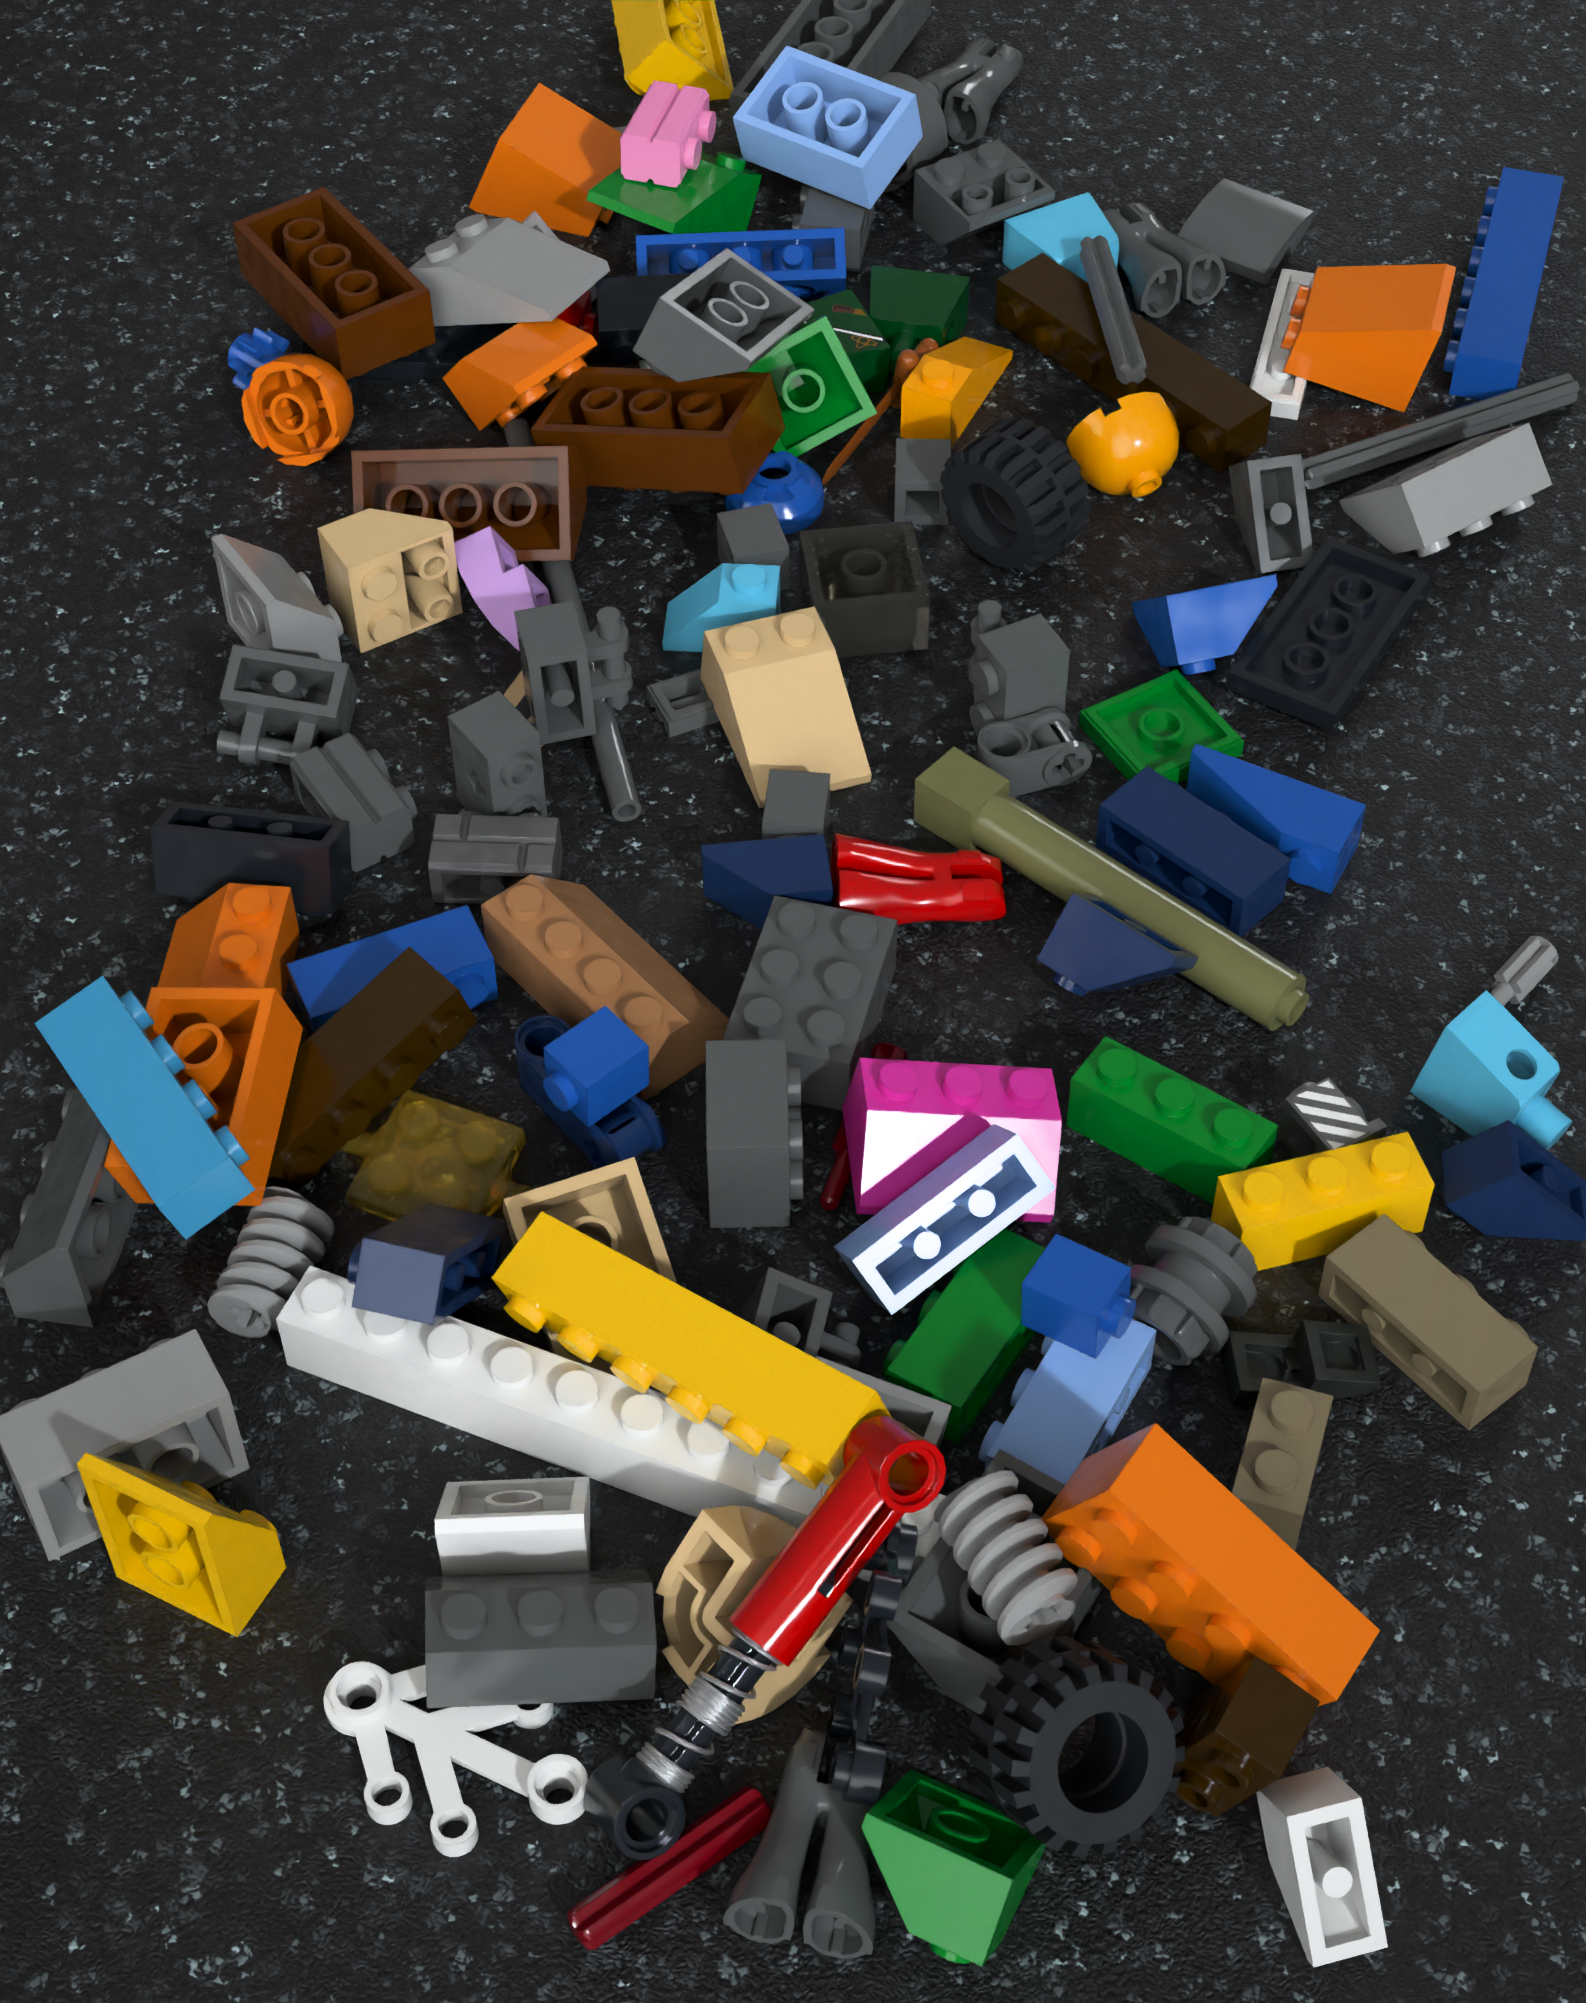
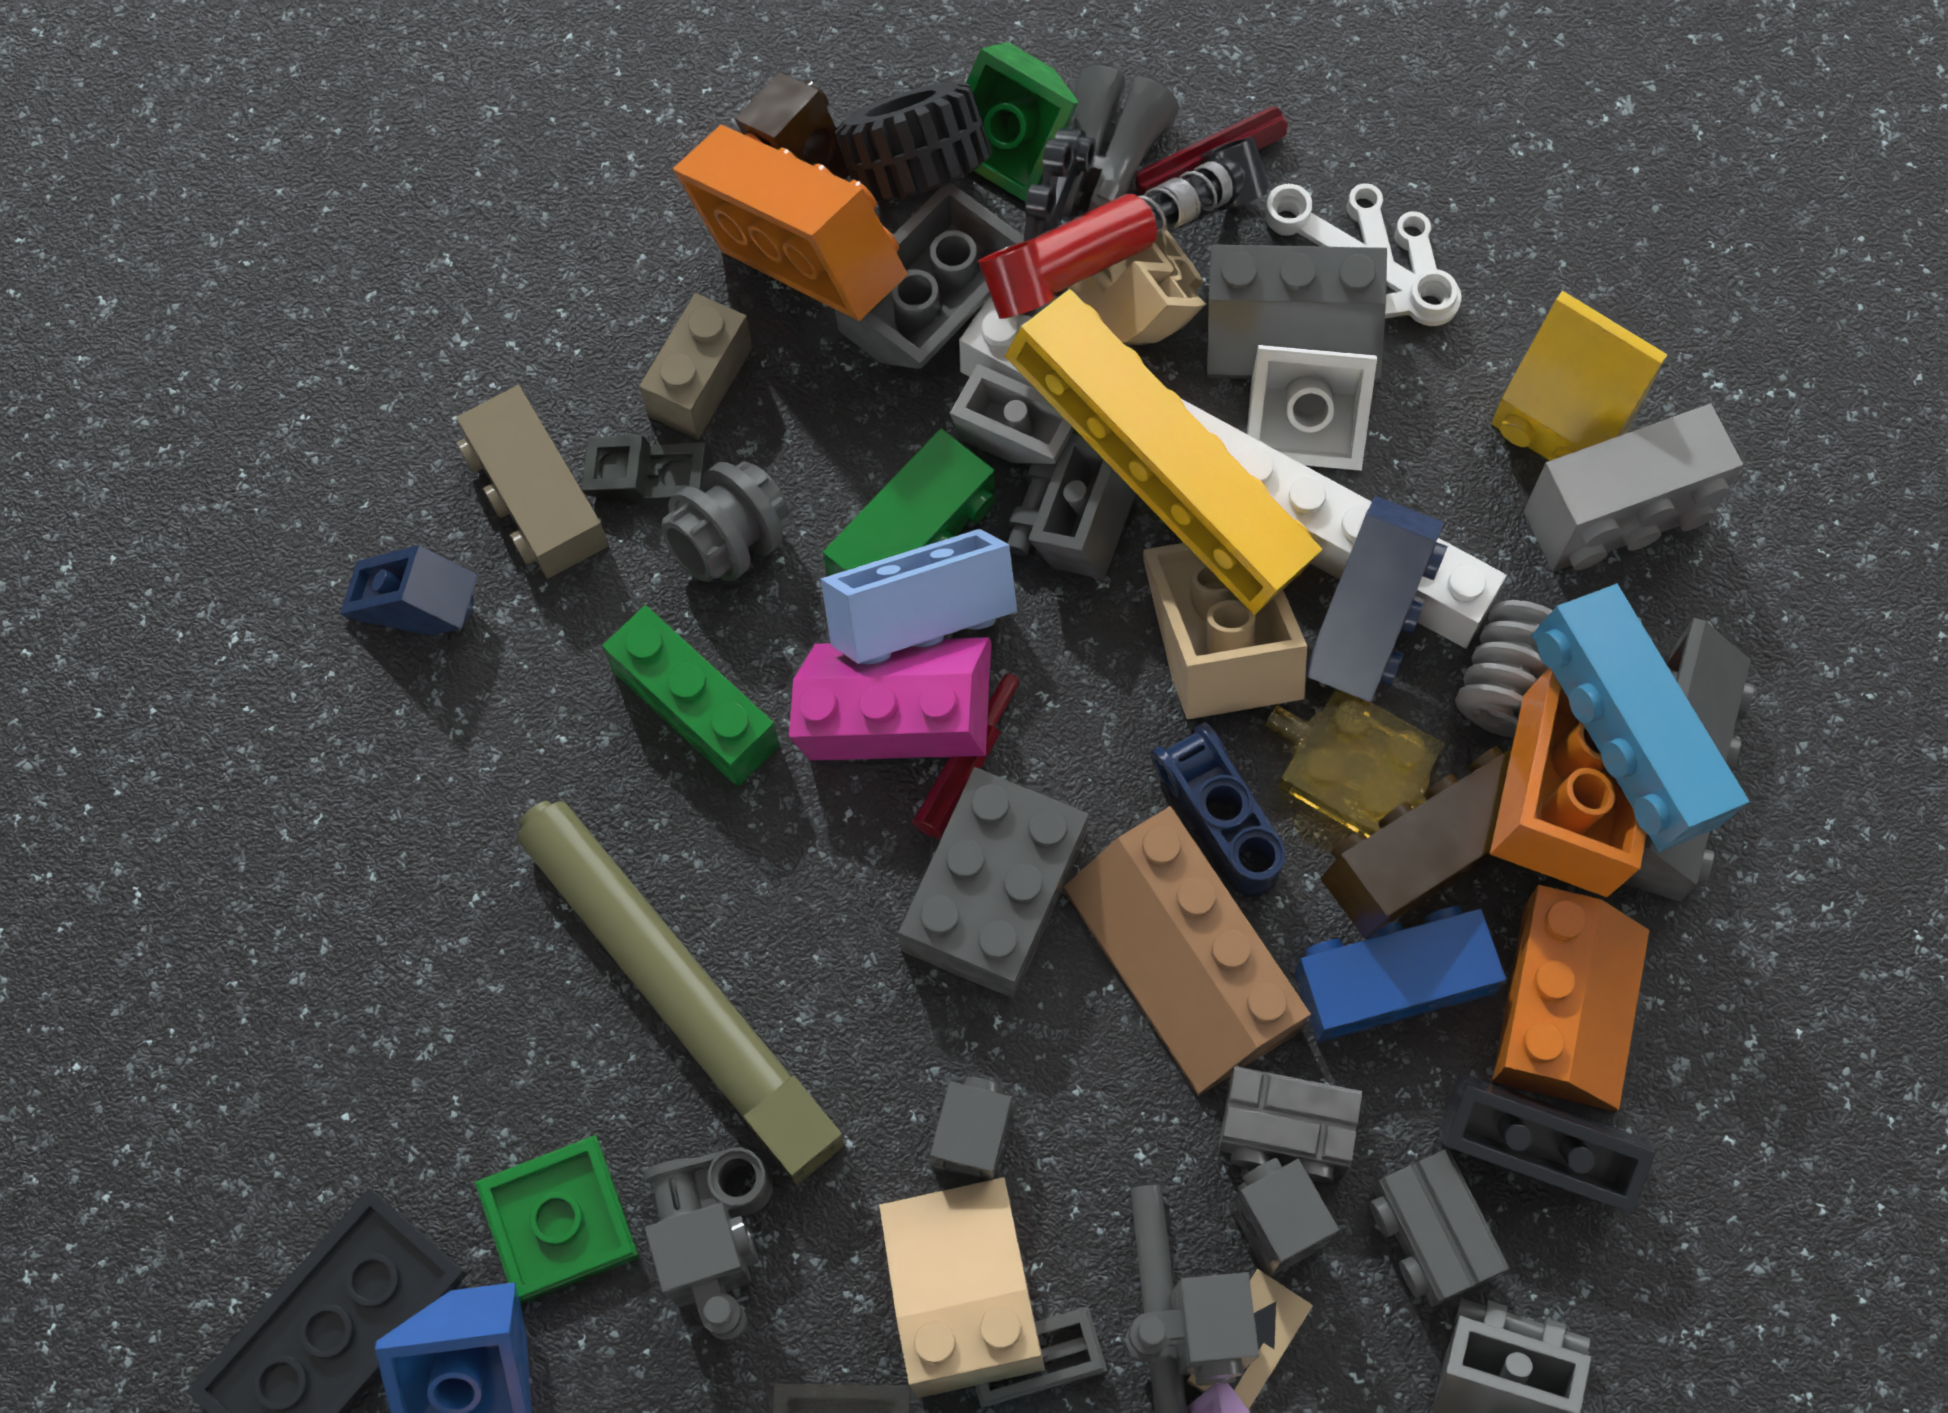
camera: 170 degrees left, 20 degrees up
blue brick [543,1006,649,1128] -> none
dark blue slope [701,834,833,930] -> none
dark grey brick [706,1039,803,1228] -> none
red piece [830,833,1006,925] -> none
light grey piece [934,1470,1079,1646] -> none
light blue brick [978,1319,1156,1484] -> none
blue brick [1021,1234,1136,1359] -> none
dark blue slope [1037,893,1199,996] -> none
dark blue brick [1095,766,1291,937] -> none
blue slope [1186,744,1366,894] -> none
yellow brick [1211,1132,1435,1271] -> none
white slope [1256,1767,1388,1967] -> none
flat silver brick [1278,1077,1387,1158] -> none
medium azure torso [1410,990,1573,1150] -> none
light grey axle [1490,936,1559,1006] -> none

